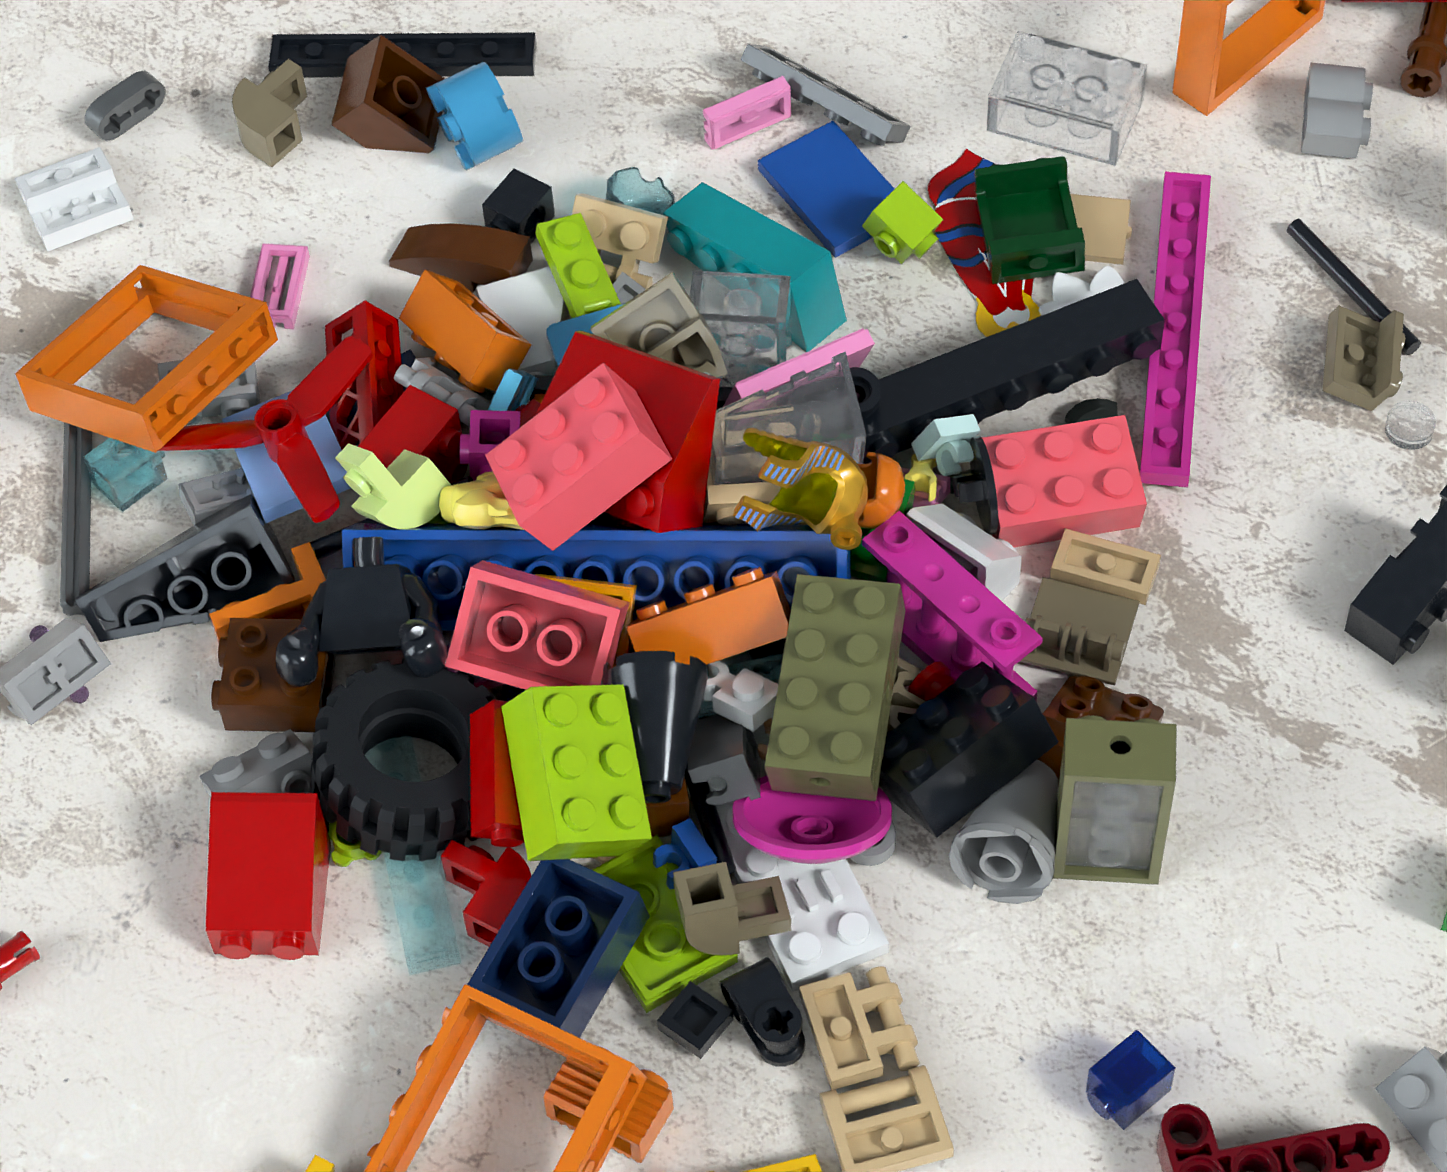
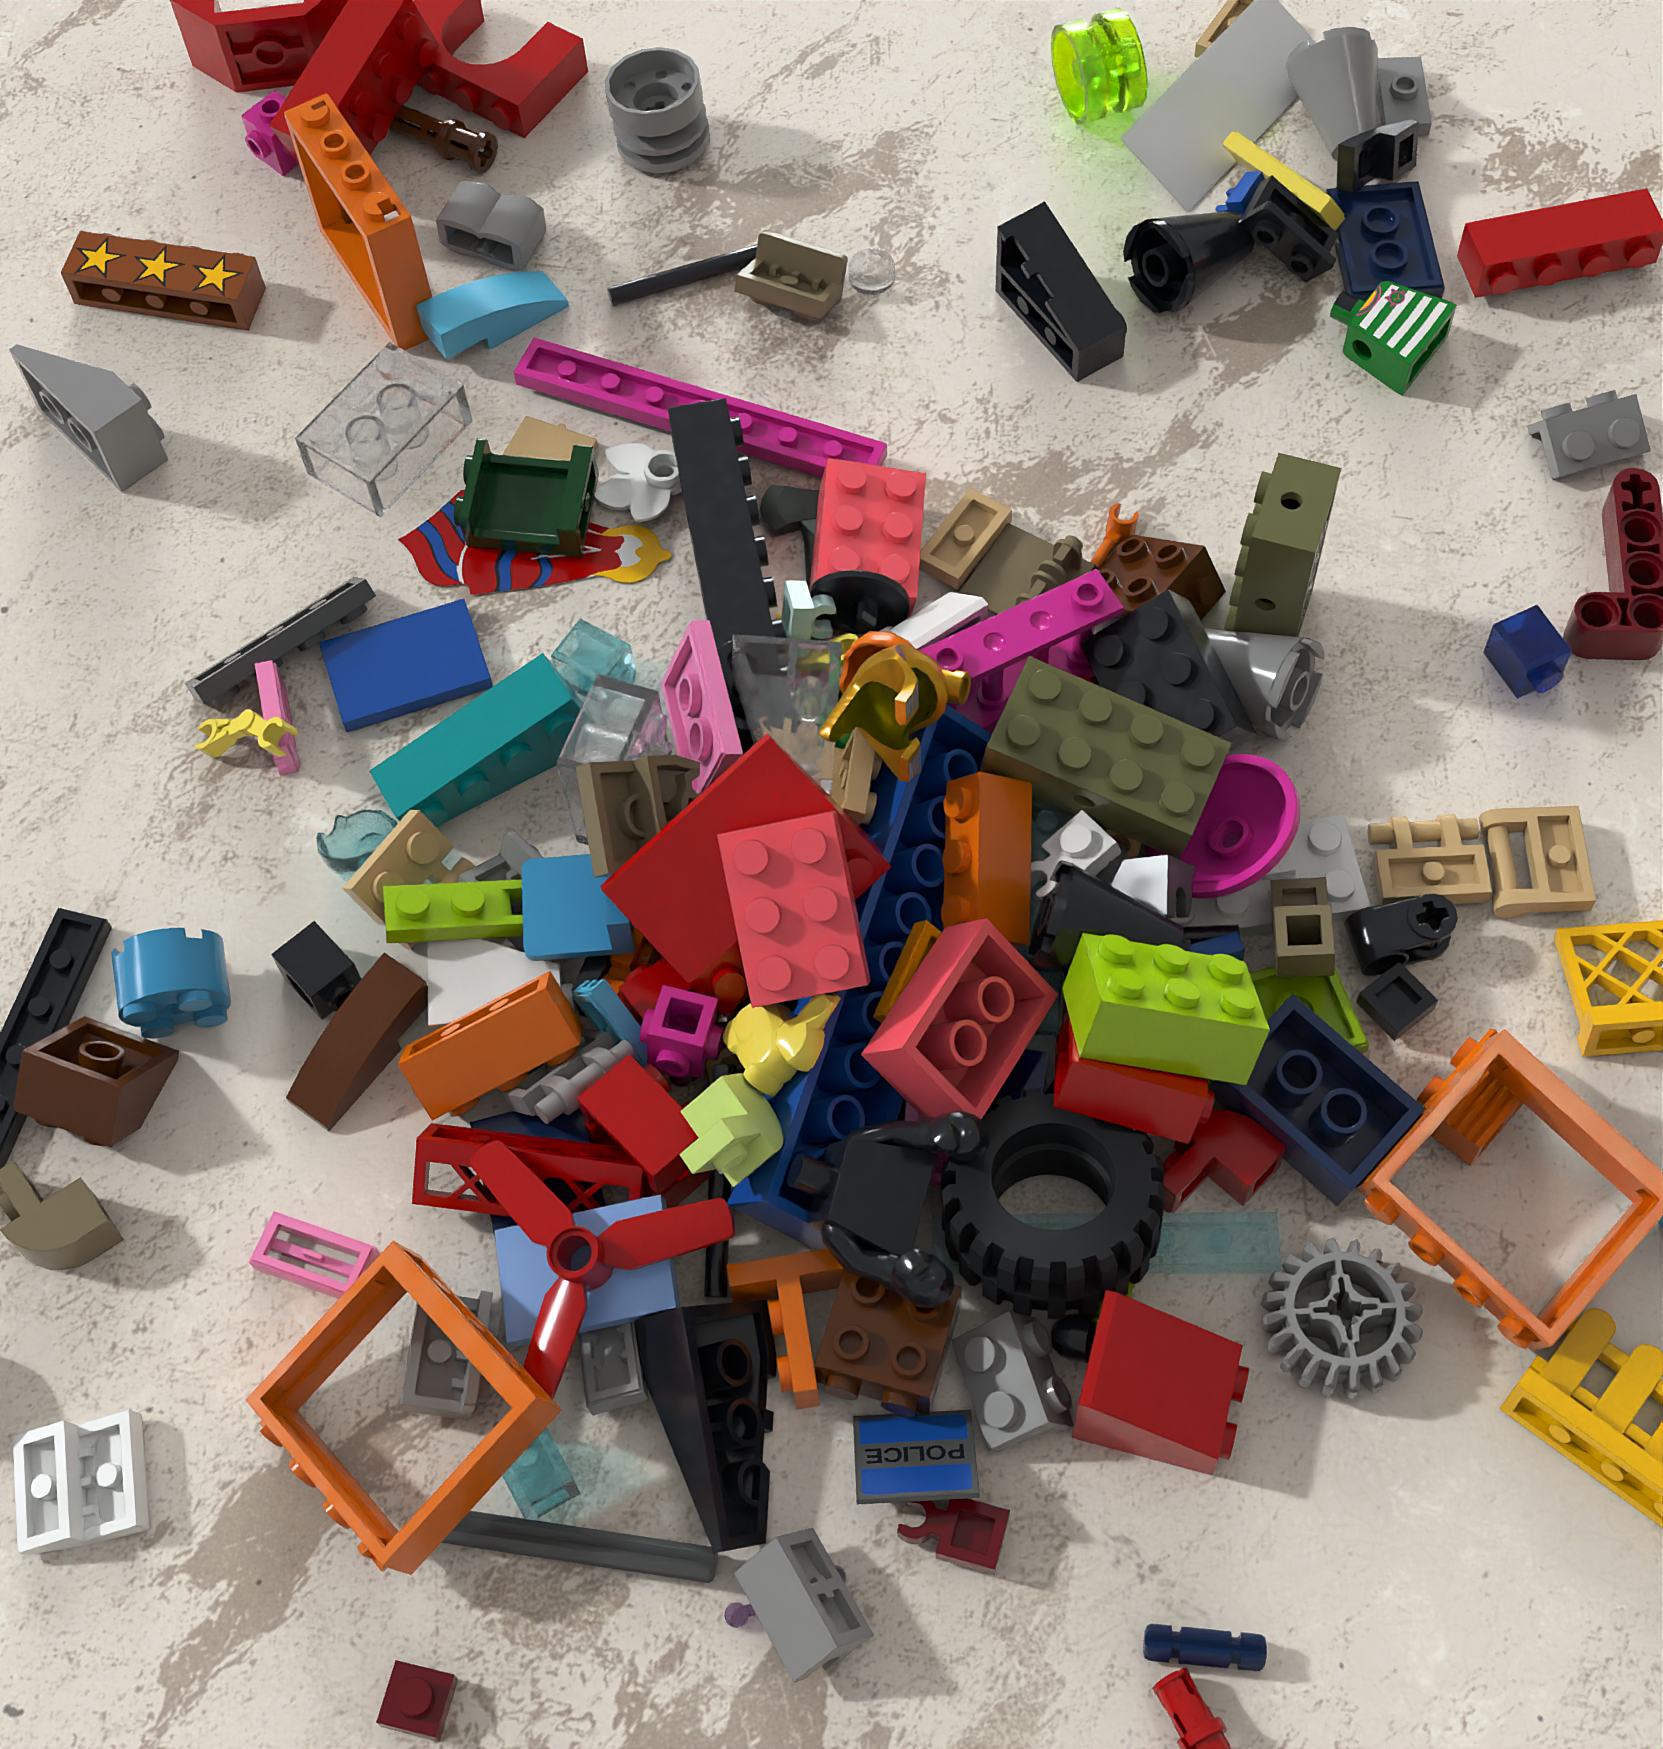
camera: 75 degrees left, 5 degrees up
lime brick [862,181,943,265] -> none
none -> light yellow piece [194,709,298,758]
none -> medium azure slope [416,271,569,360]
none -> clear light blue brick [551,618,636,709]
none -> piece [853,1410,980,1504]
none -> dark red plate [897,1498,1010,1575]
none -> orange hand [1090,503,1139,570]
none -> dark blue axle [1143,1624,1267,1671]
none -> light grey gear [1261,1237,1423,1399]

